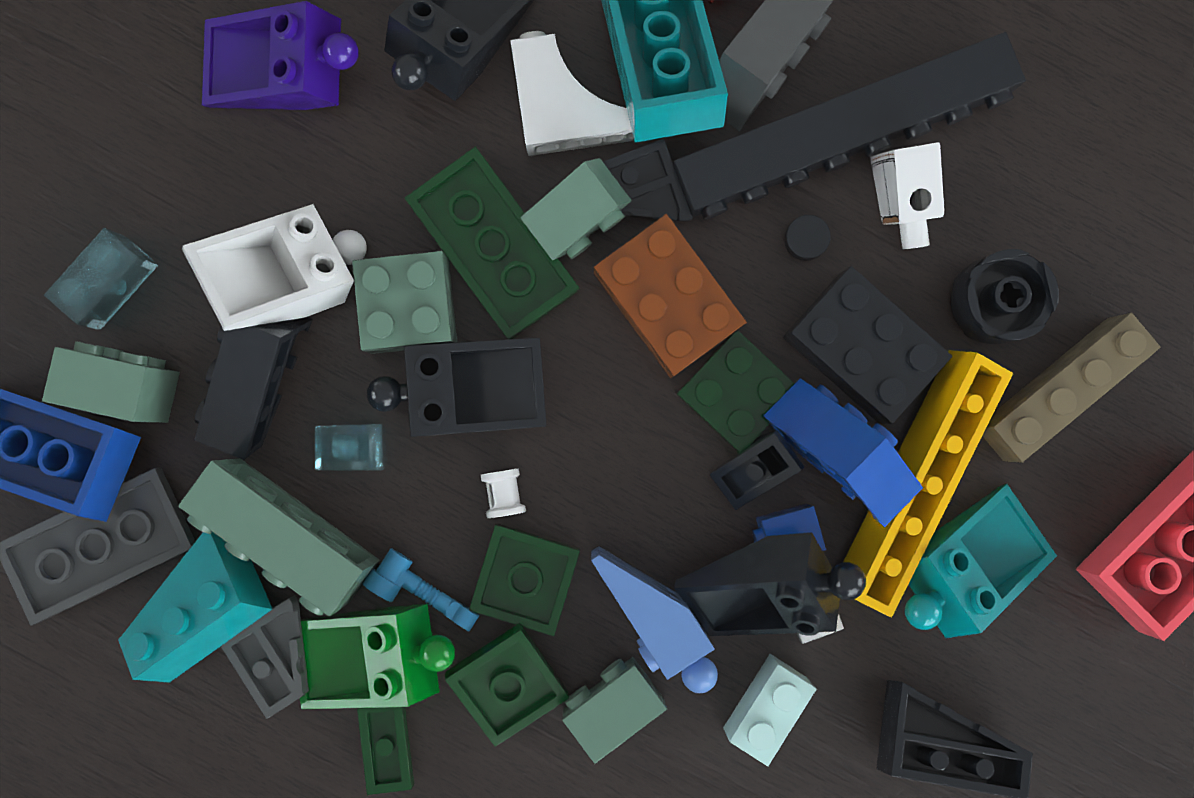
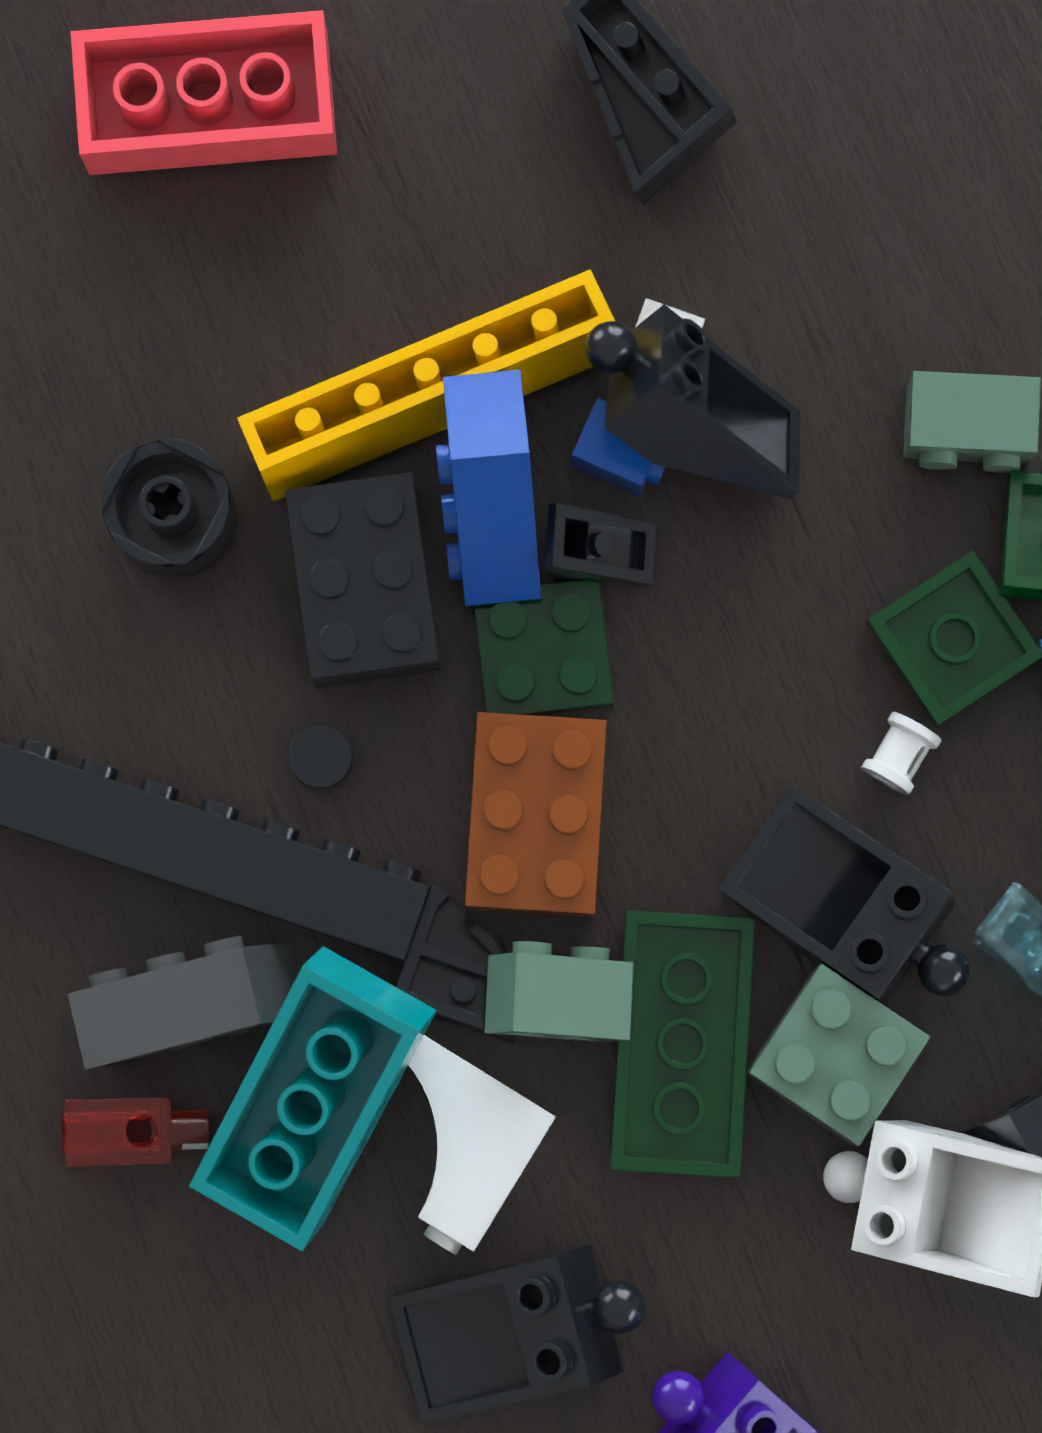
camera: 135 degrees left, 5 degrees down
medium blue slope [591,546,718,693] -> none
light aqua brick [723,654,816,766] -> none
white torso [870,142,944,249] -> none
teal slope [905,484,1057,638] -> none
dark tan brick [982,313,1161,463] -> none

